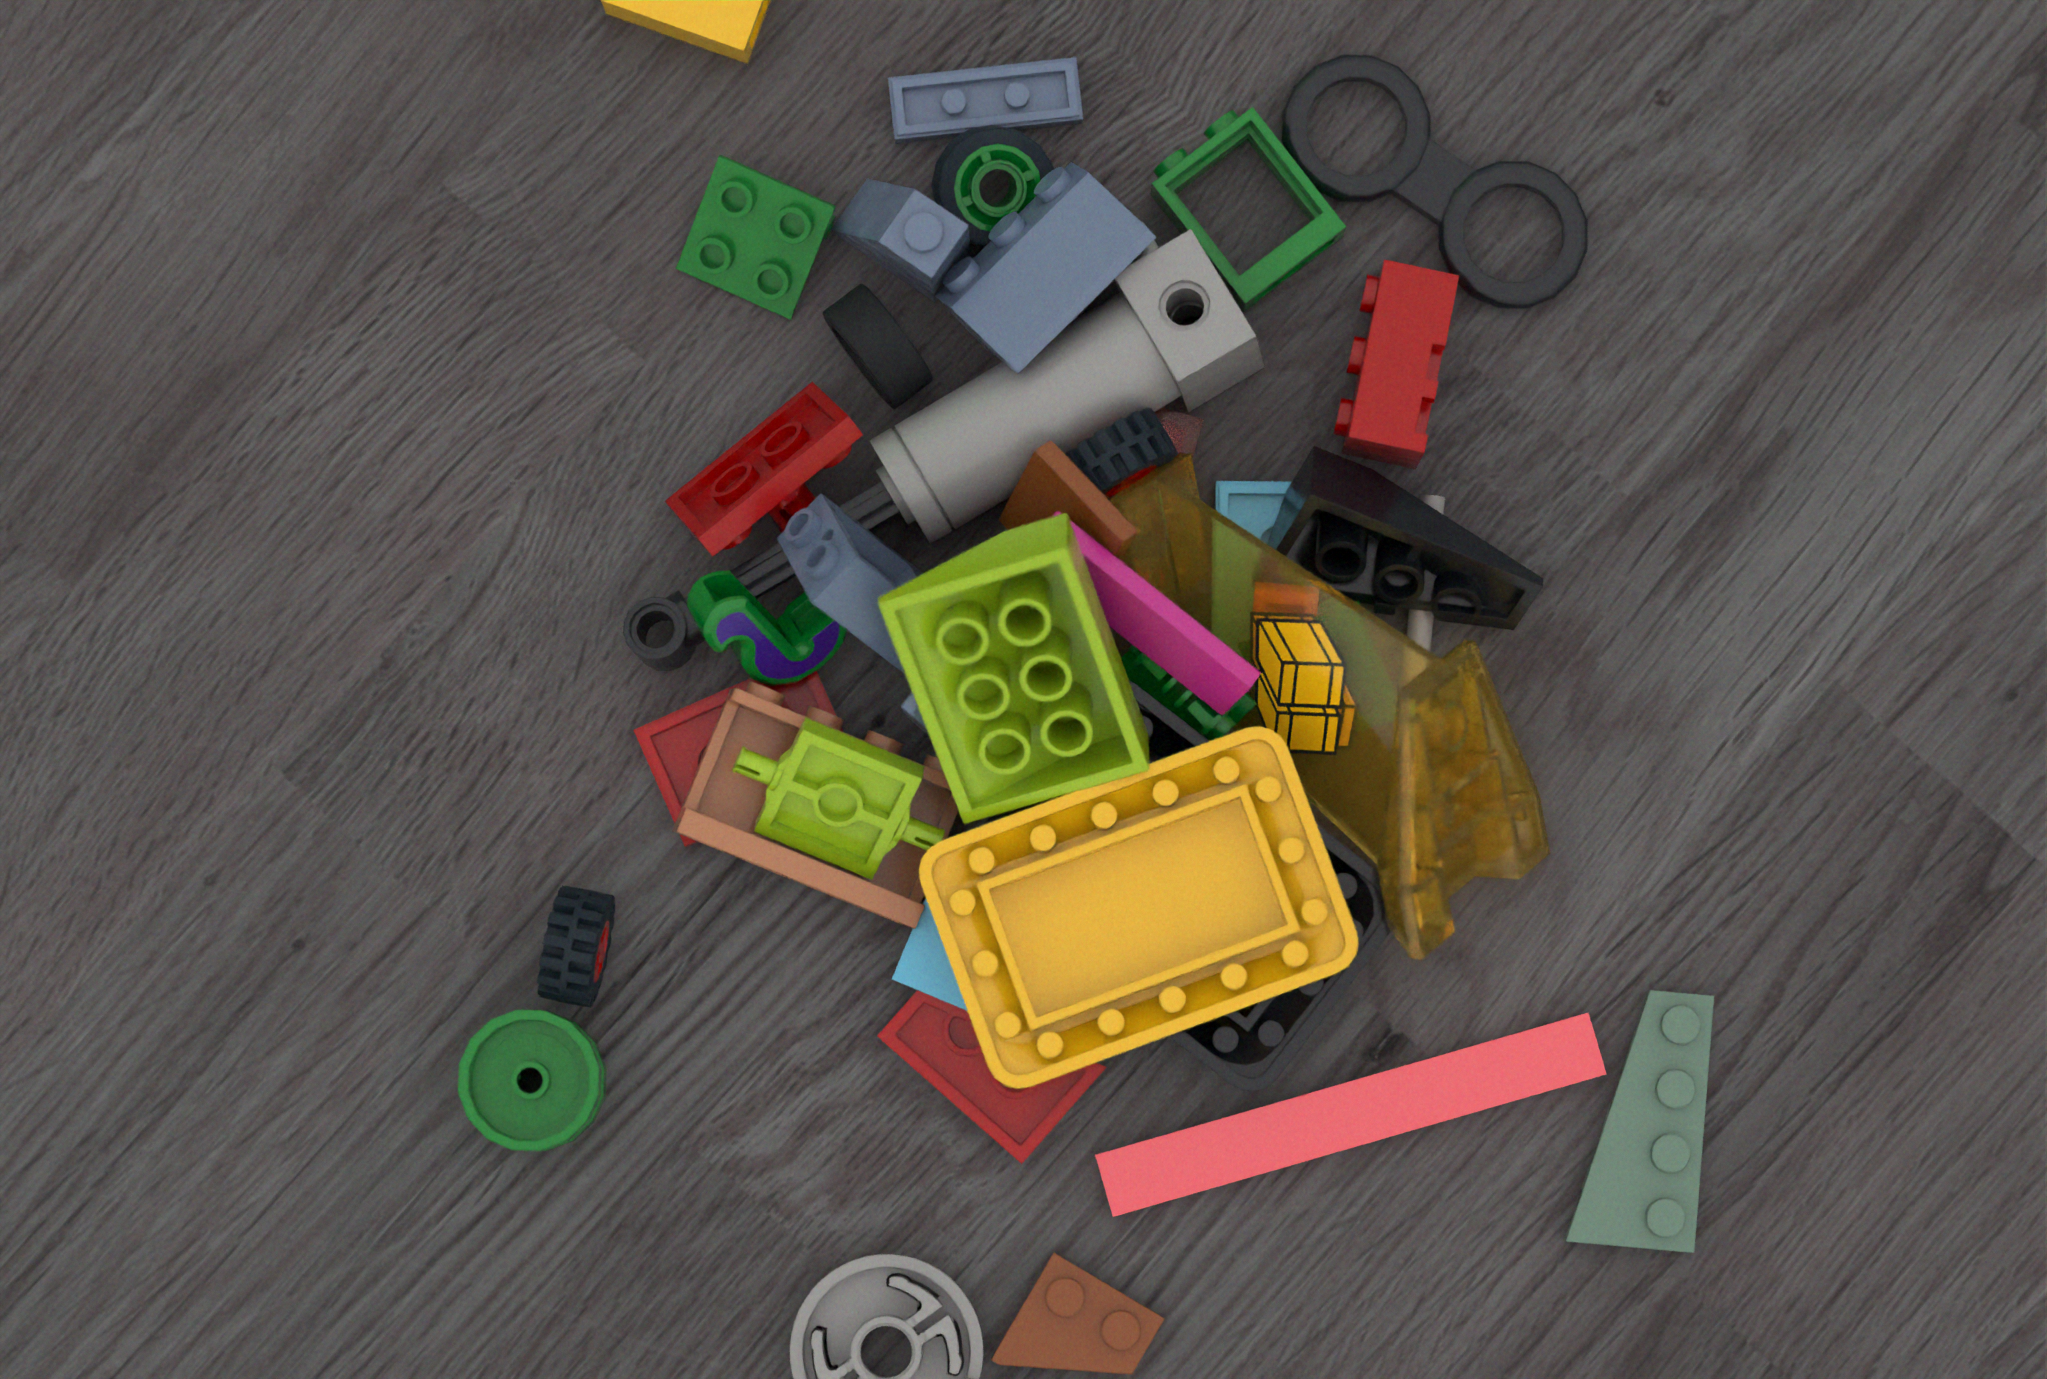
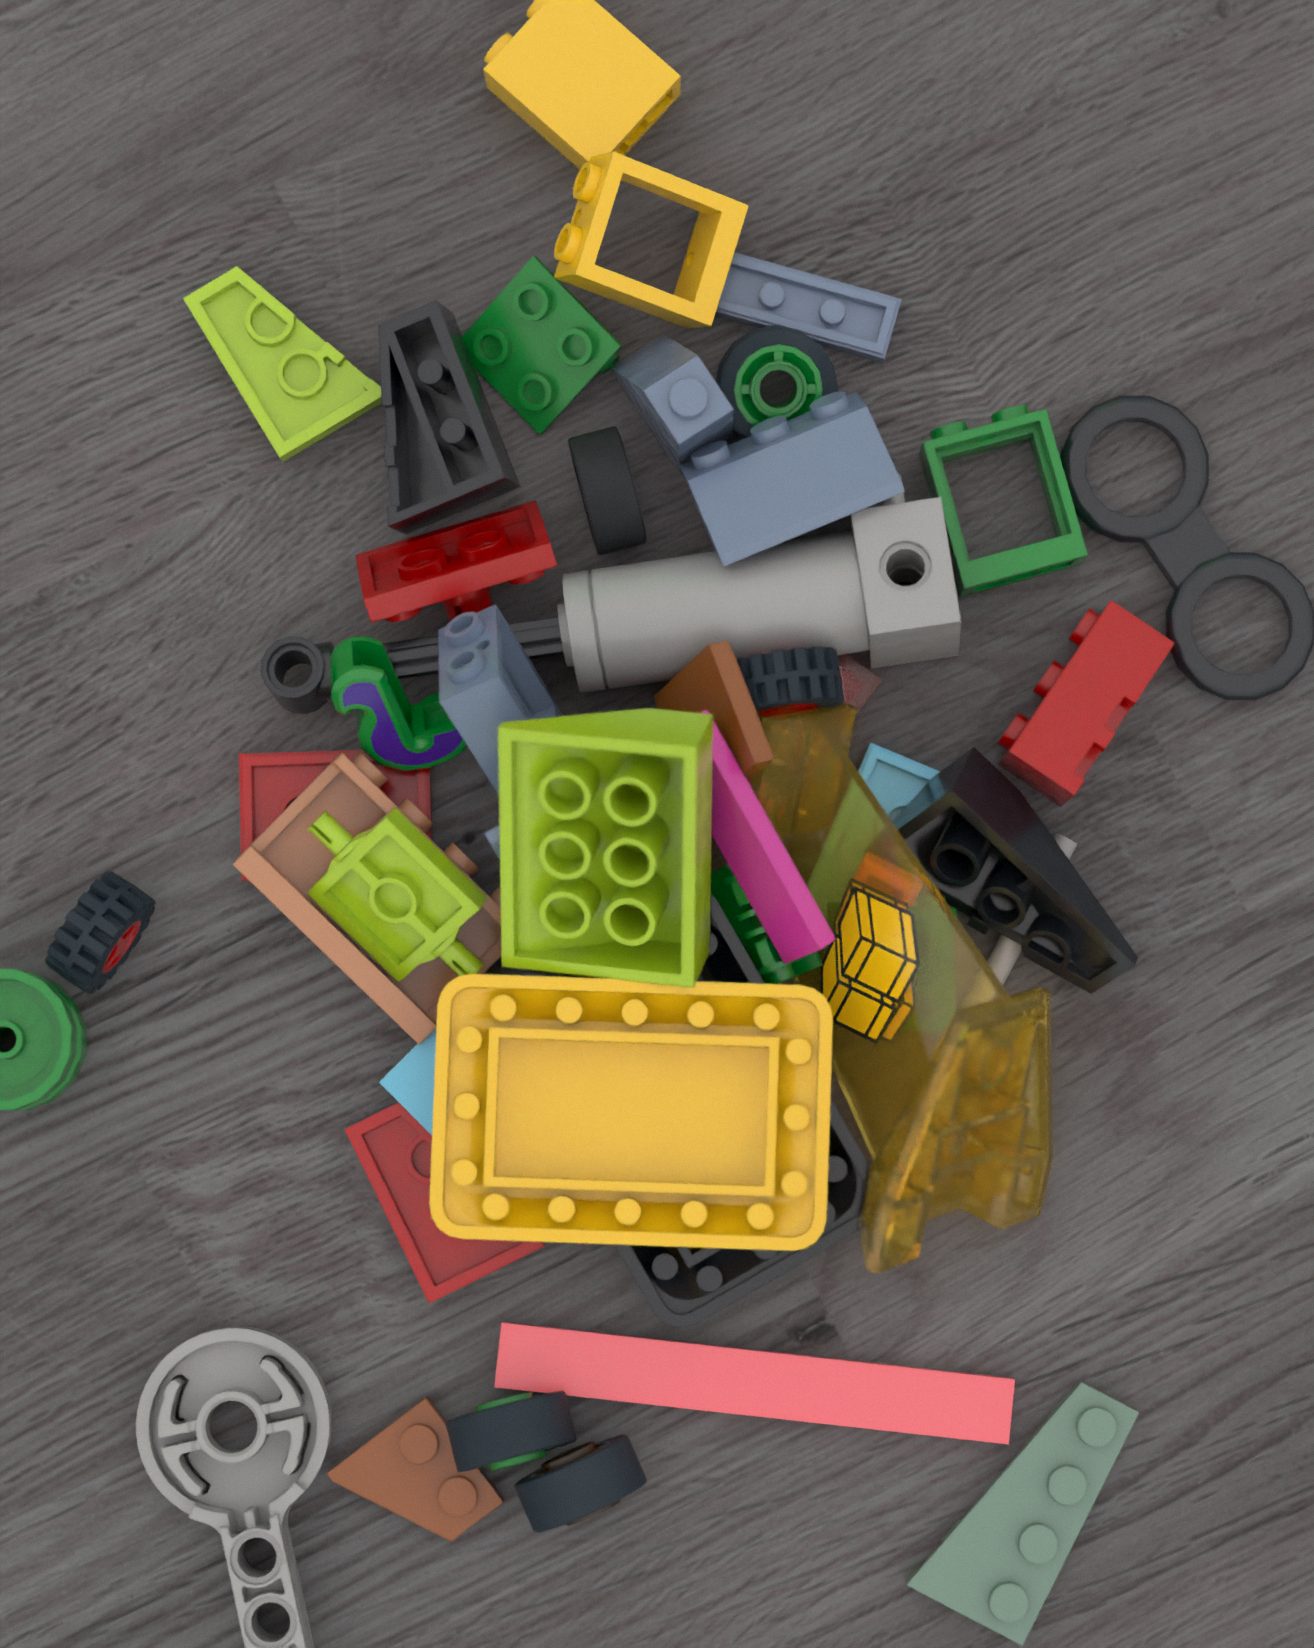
camera: 25 degrees right, 0 degrees up
none -> lime wing [183,266,382,463]
none -> black wedge [378,300,520,535]
none -> black wheel [446,1391,577,1472]
none -> black wheel [514,1435,647,1533]
none -> yellow window [554,151,749,329]

